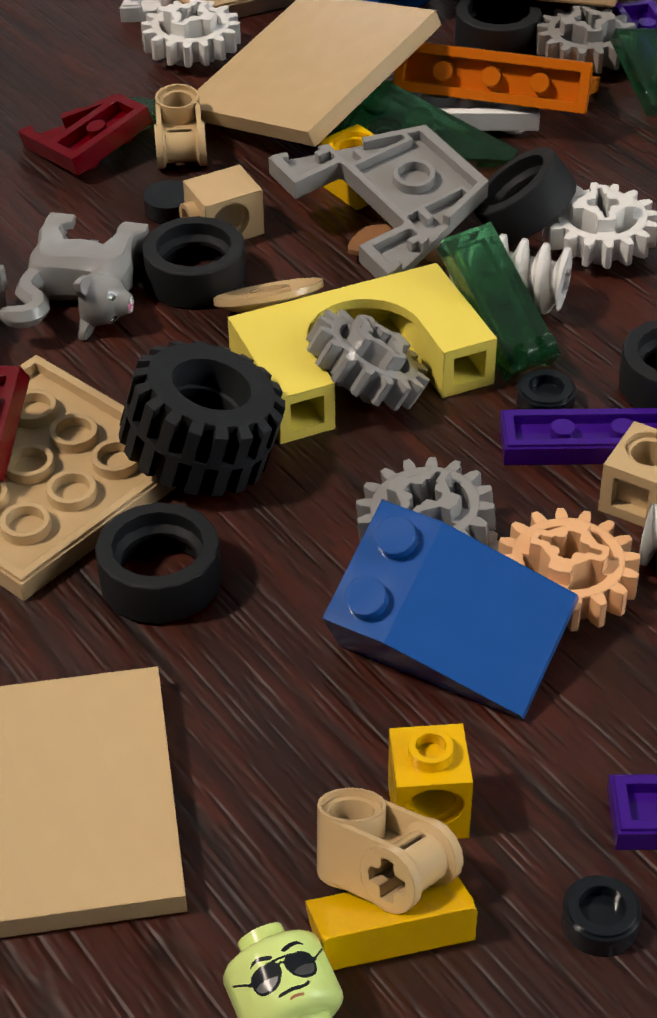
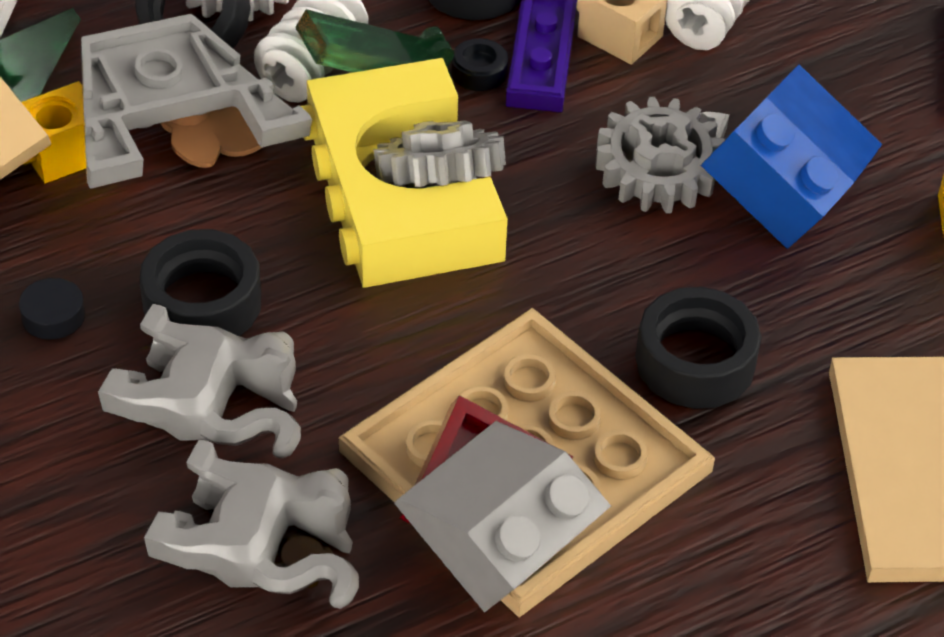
camera: 85 degrees left, 5 degrees up
black tyre [118,341,285,496] -> none
tan brick [179,164,264,240] -> none
tan dish [213,277,324,313] -> none
light nougat gear [498,508,641,631] -> none

